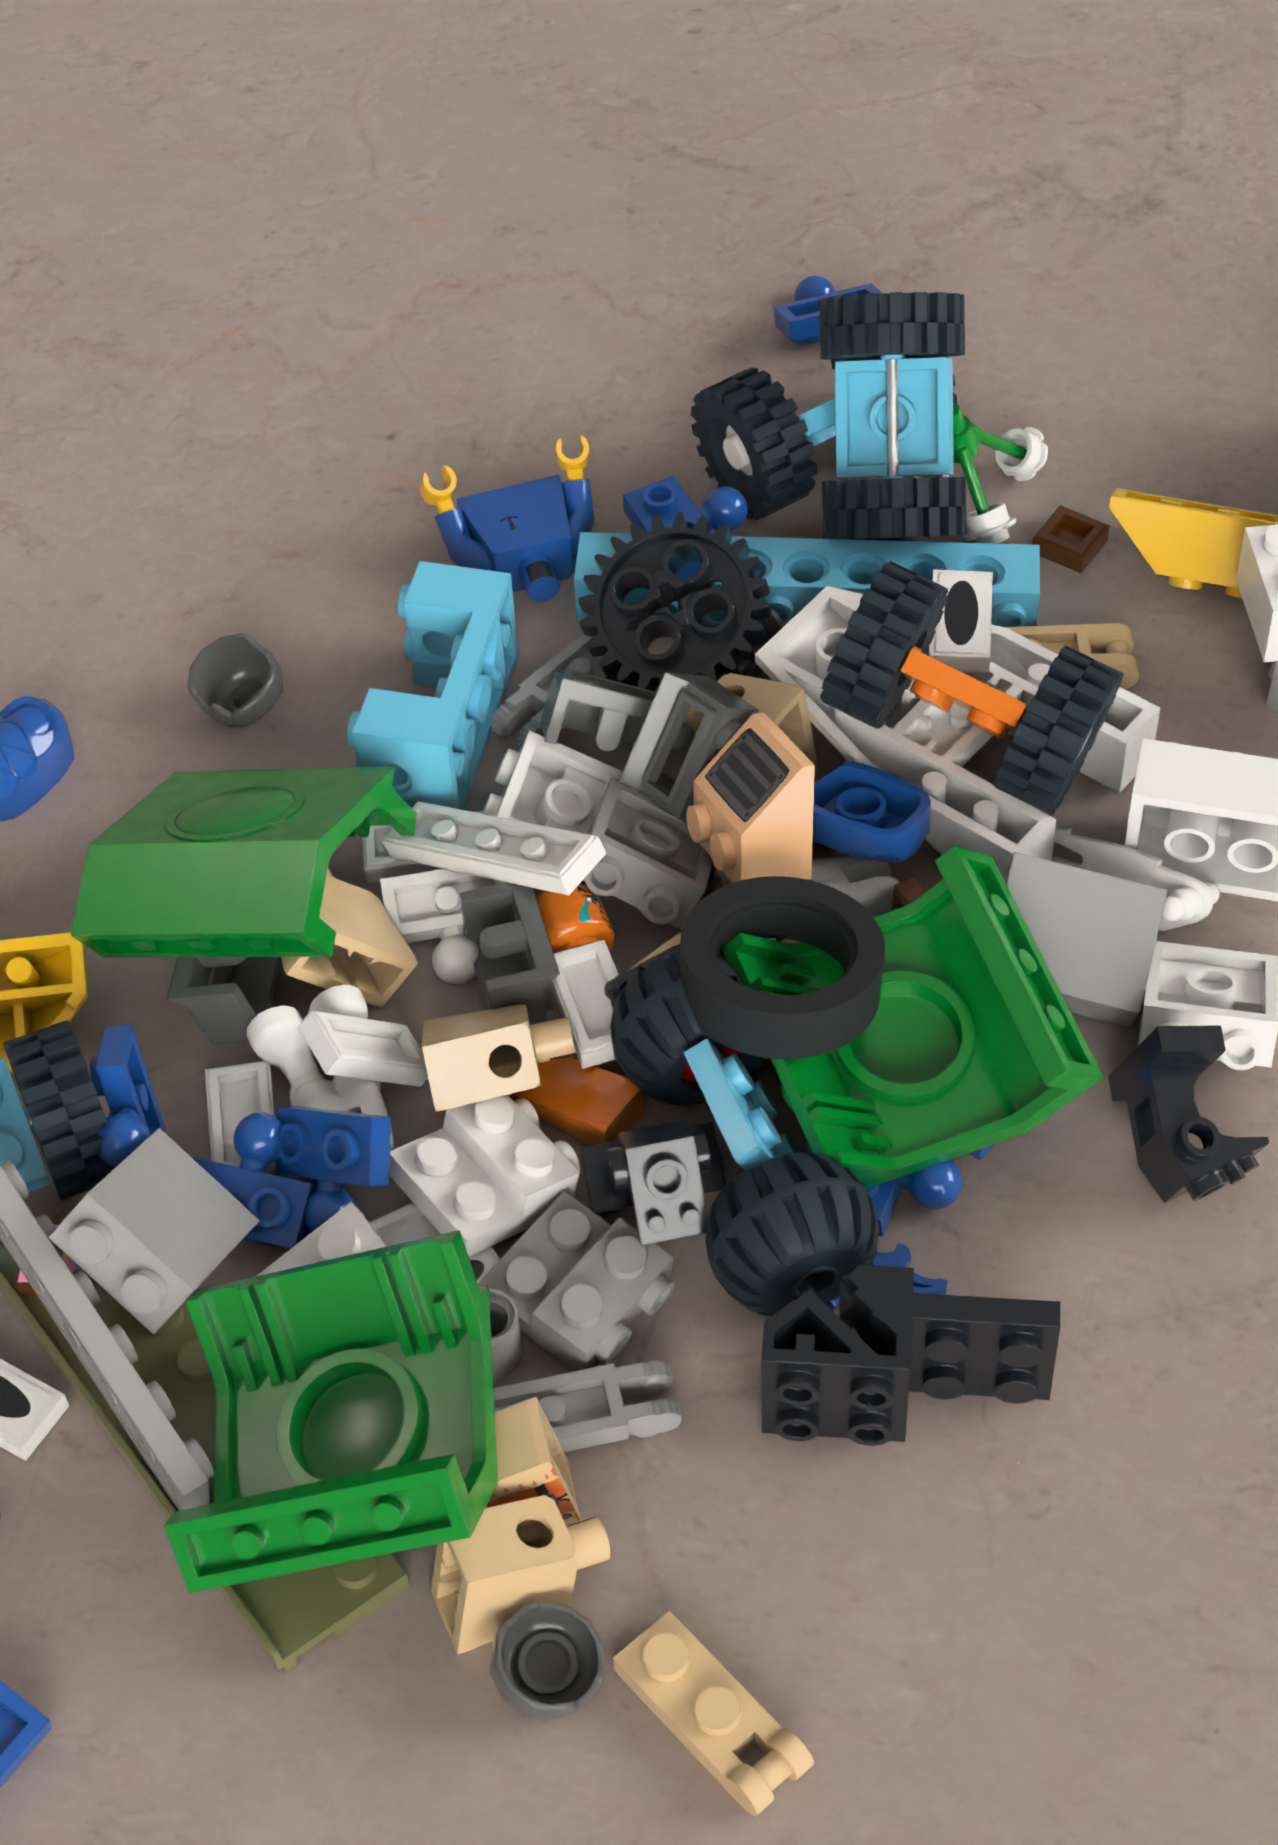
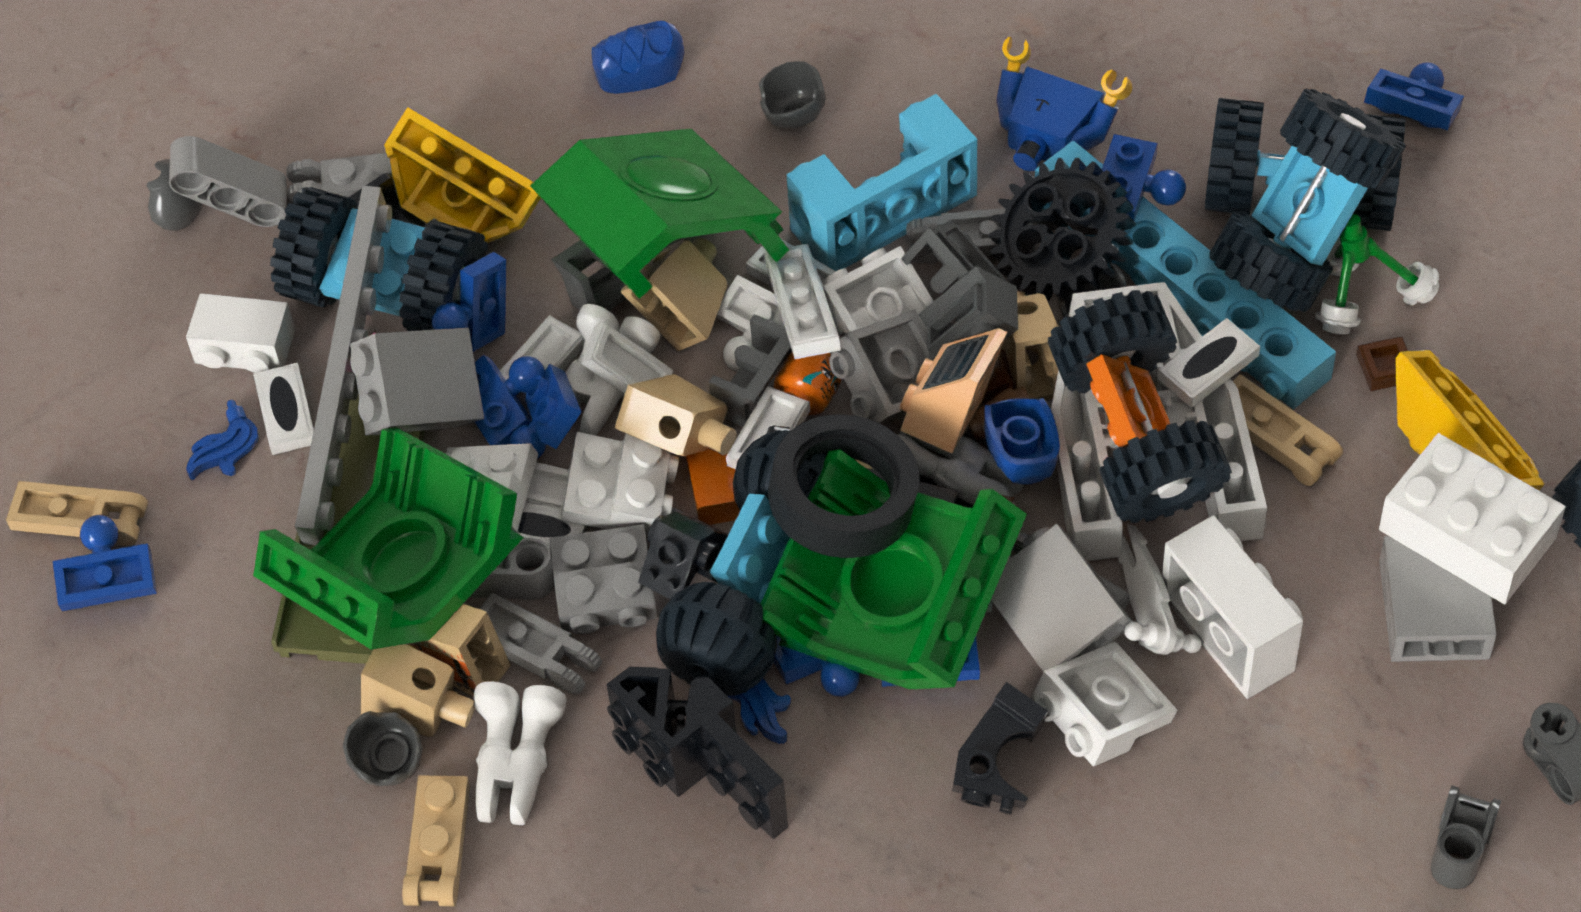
camera: 45 degrees right, 5 degrees up
none -> white piece [474,681,567,825]

